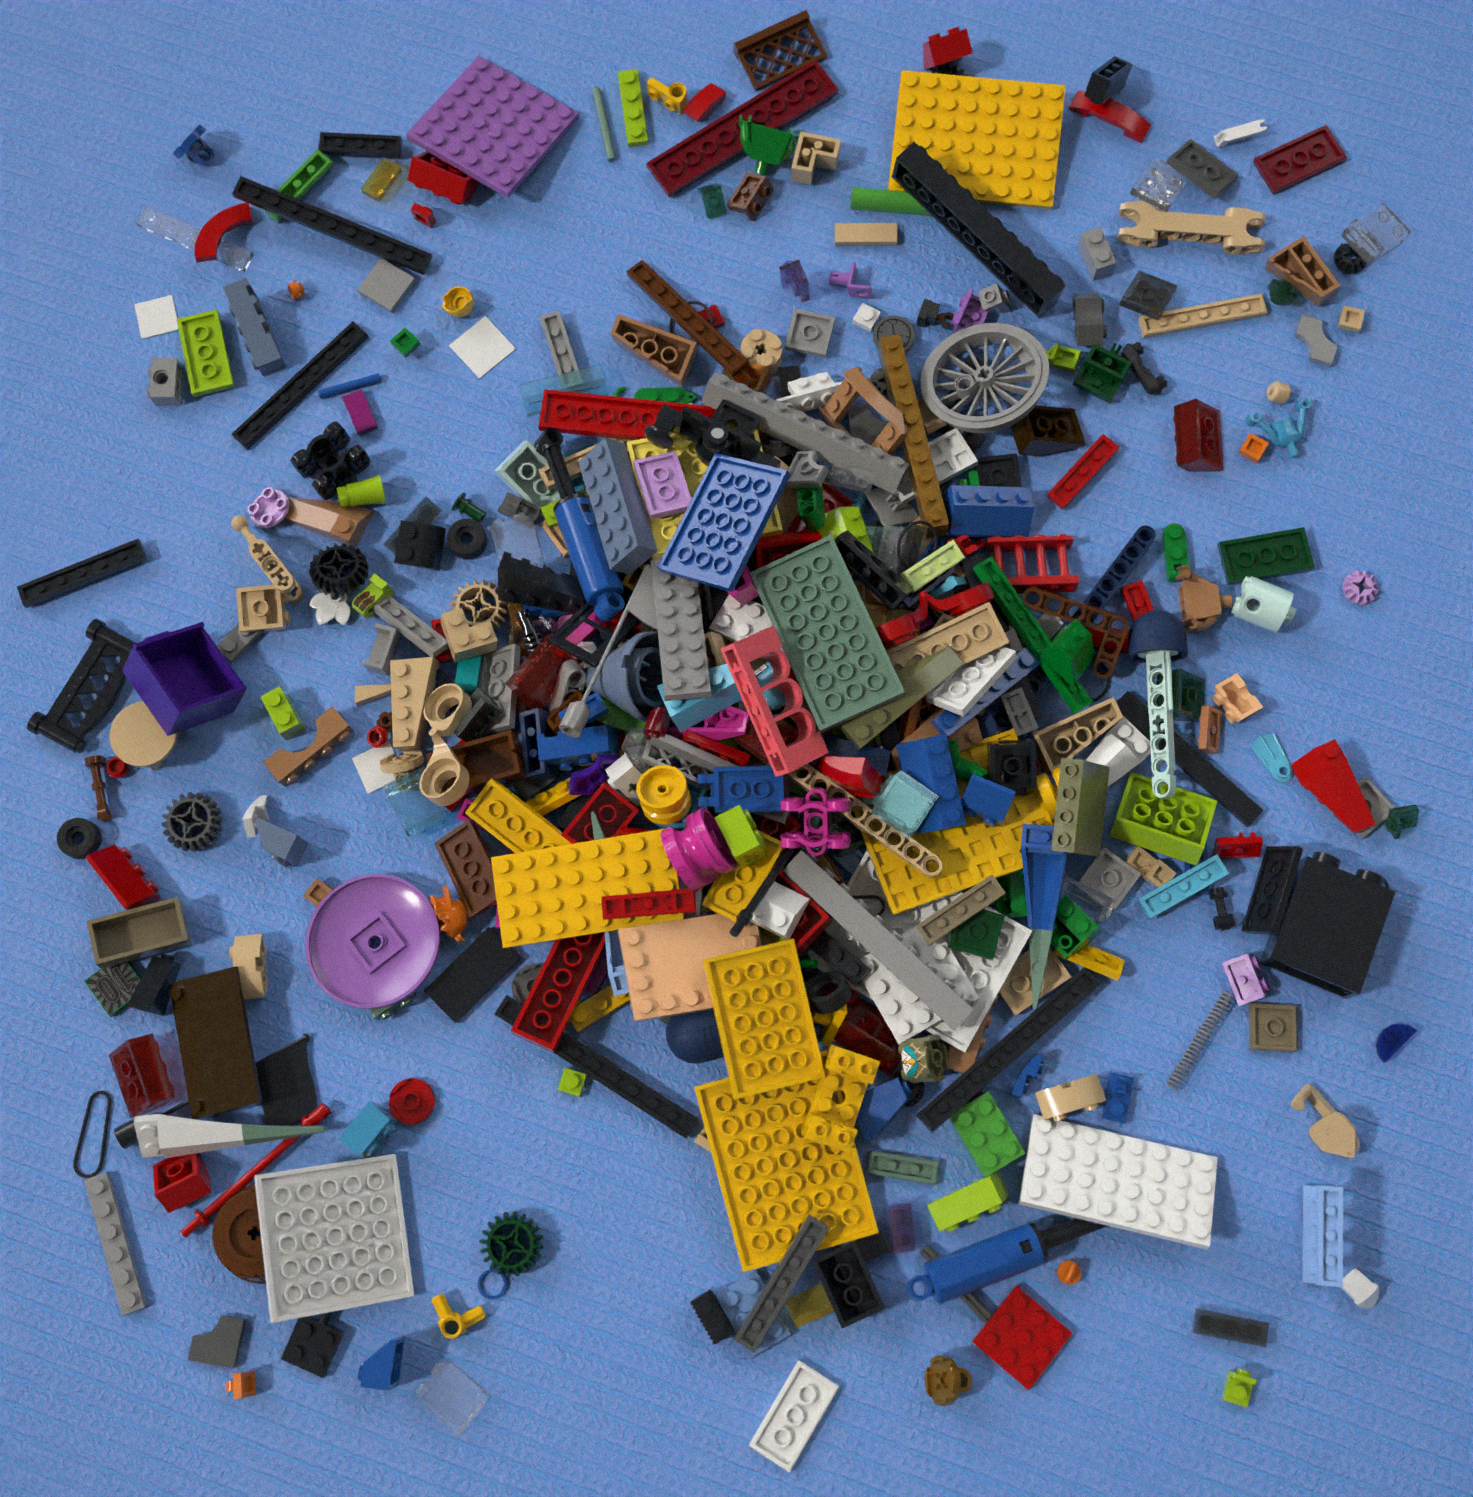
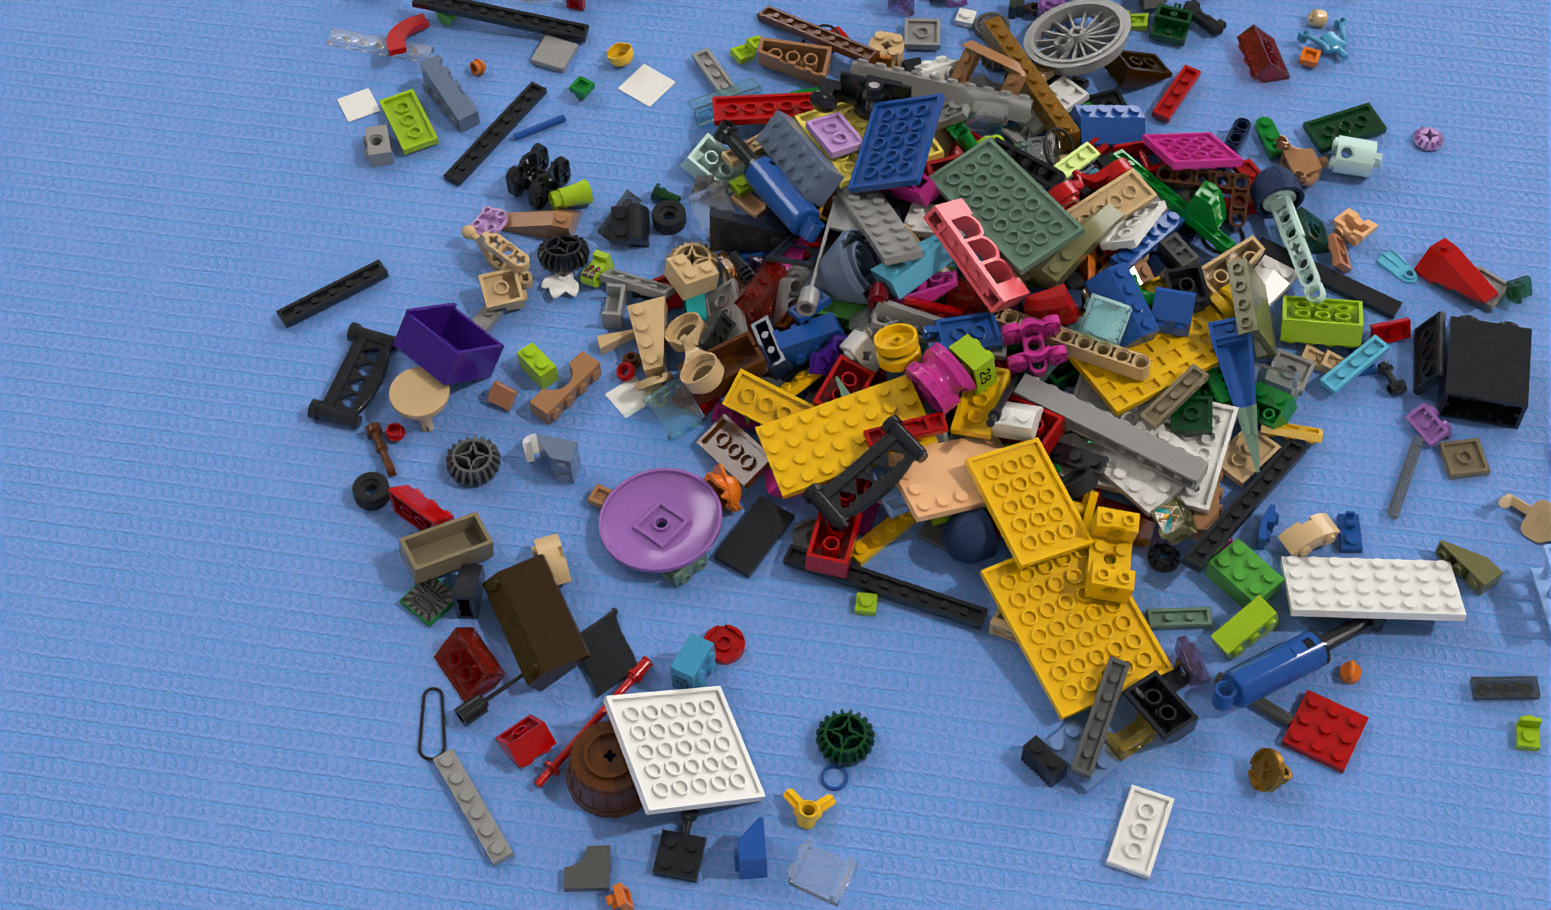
camera: 15 degrees left, 20 degrees down
white plate [134,1114,326,1158] -> none
magenta tile [342,389,378,436] -> none
blue slope [856,1076,912,1143] -> none
none -> nougat tile [487,380,518,411]
none -> lime slope [730,35,761,64]
none -> black piece [803,415,928,532]
none -> dark pink plate [1142,132,1243,171]
none -> olive slope [1435,540,1503,596]

